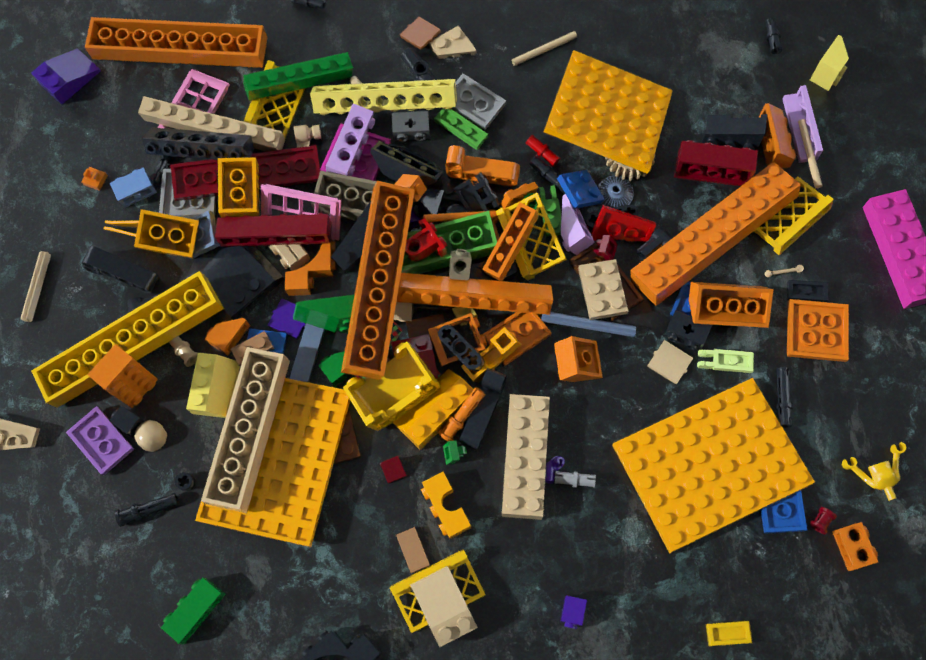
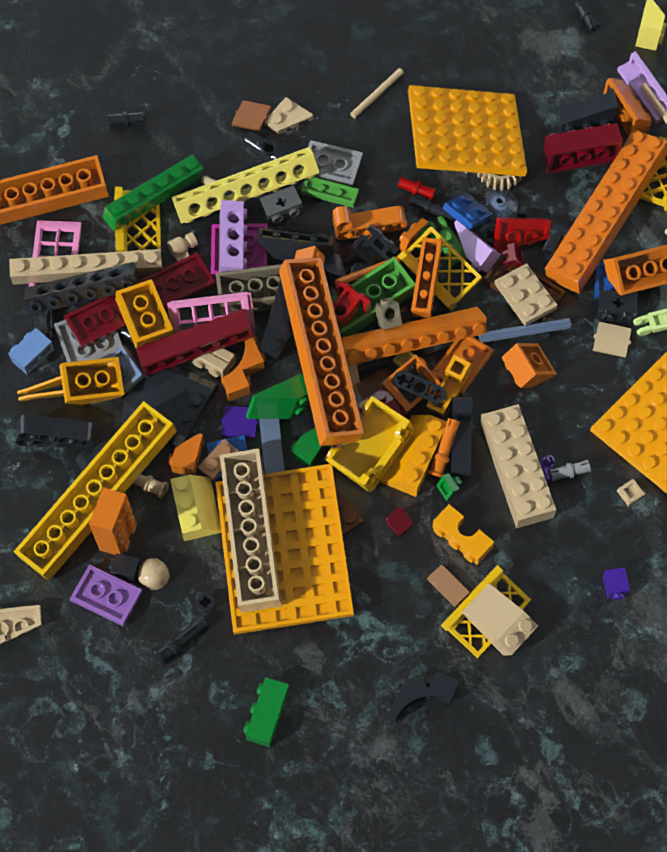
camera: 25 degrees left, 5 degrees down
none -> tan tile [617,479,645,506]

